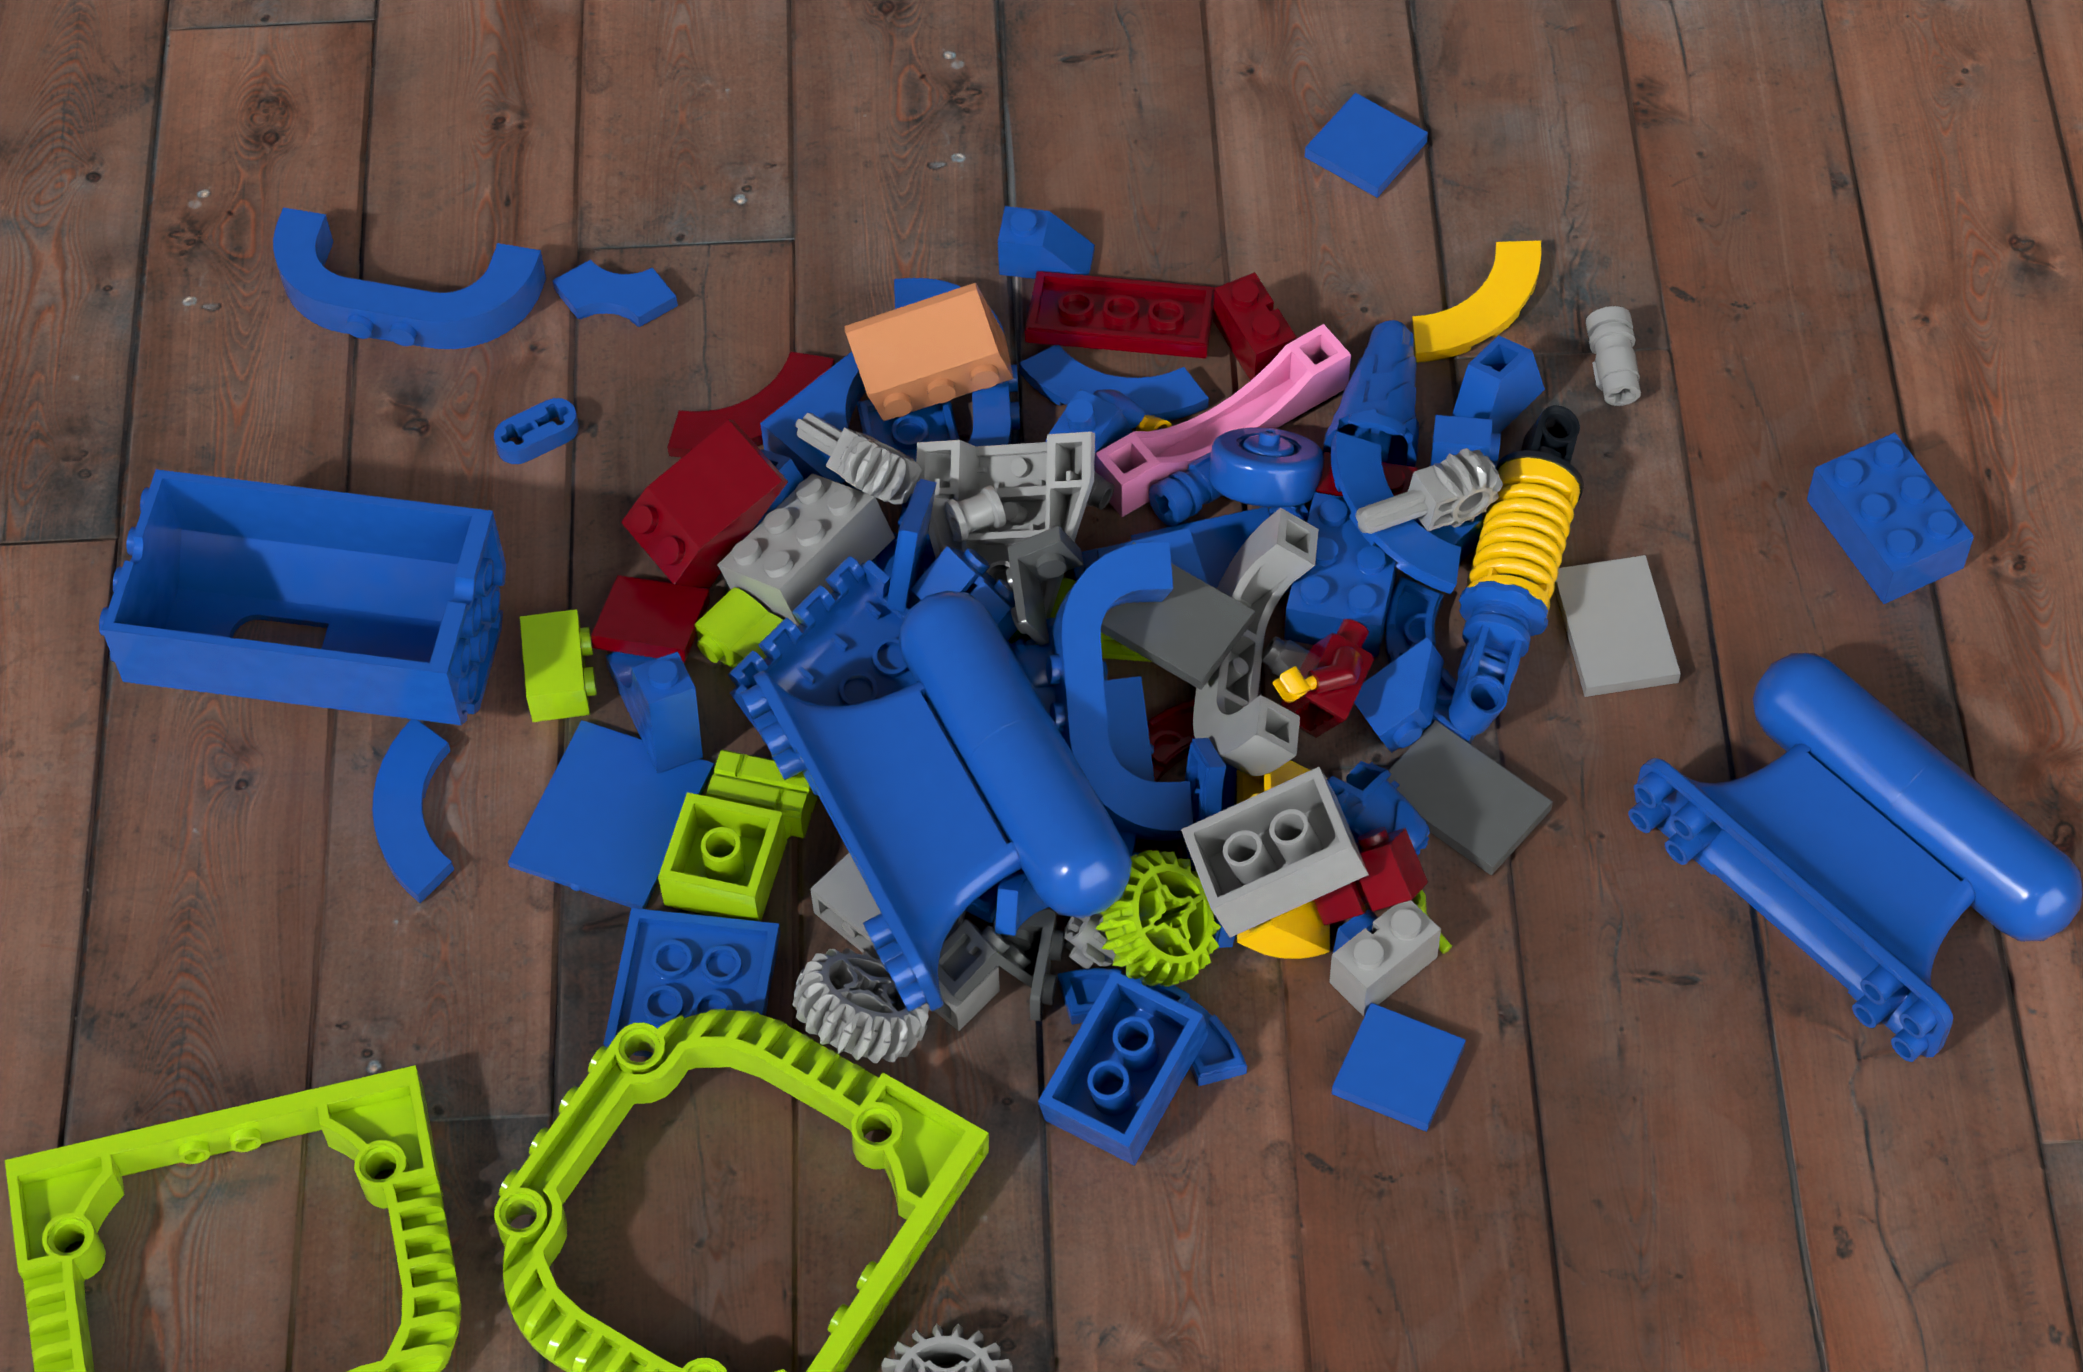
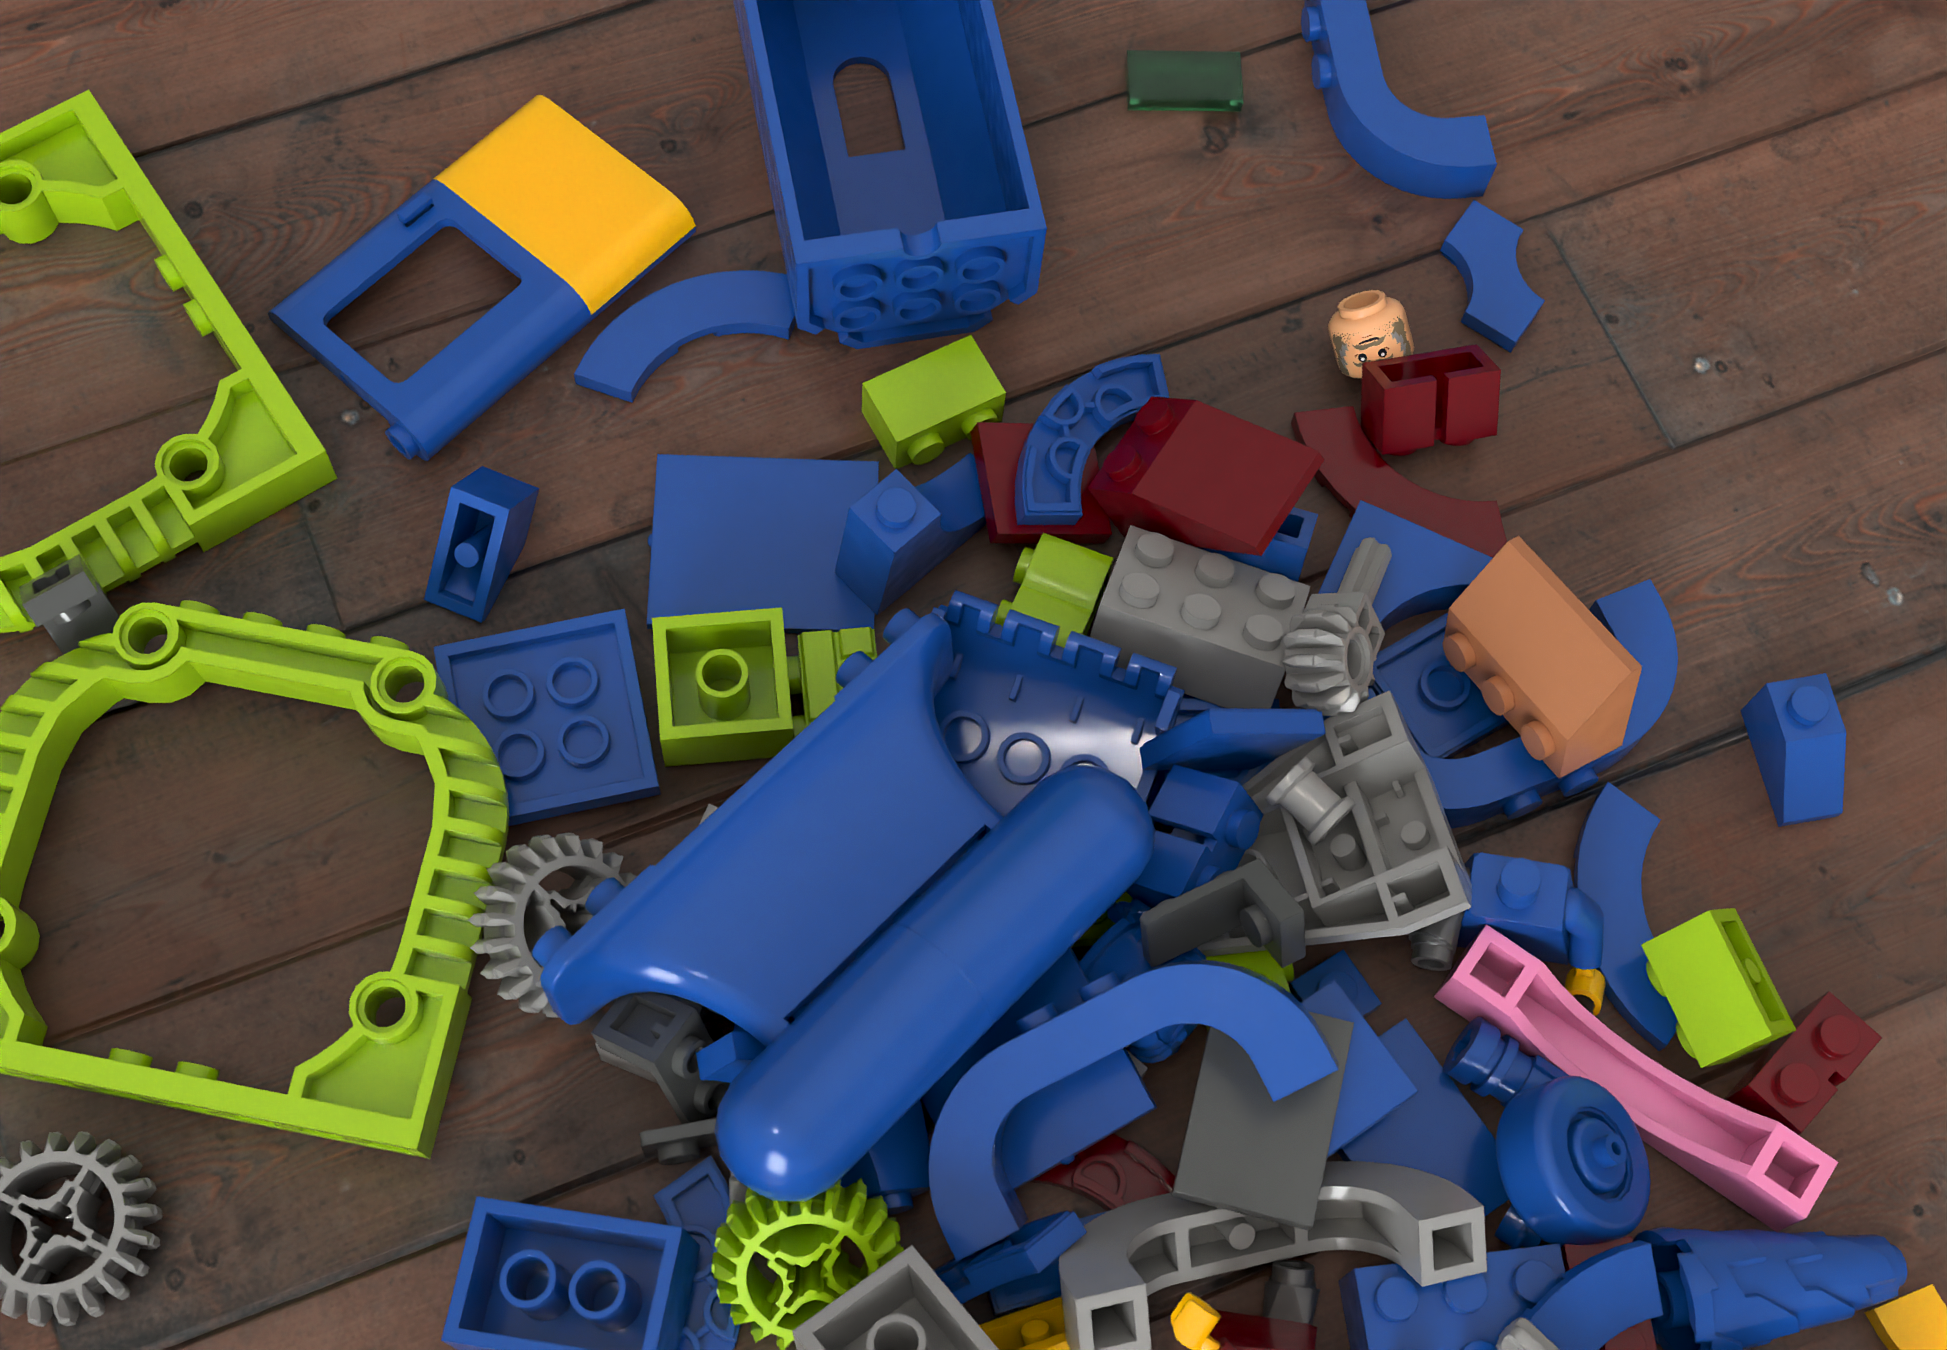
camera: 60 degrees right, 10 degrees up
blue beam [494,398,579,464] -> none
dark red tile [1025,271,1216,359] -> none
none -> dark grey bracket [20,554,119,655]
none -> piece [268,95,696,461]
none -> blue slope [424,466,539,623]
none -> blue tile [1015,354,1170,525]
none -> clear green tile [1125,50,1244,111]
none -> light nougat head [1328,290,1414,379]
none -> dark red piece [1360,344,1501,456]
none -> lime brick [1641,908,1796,1068]

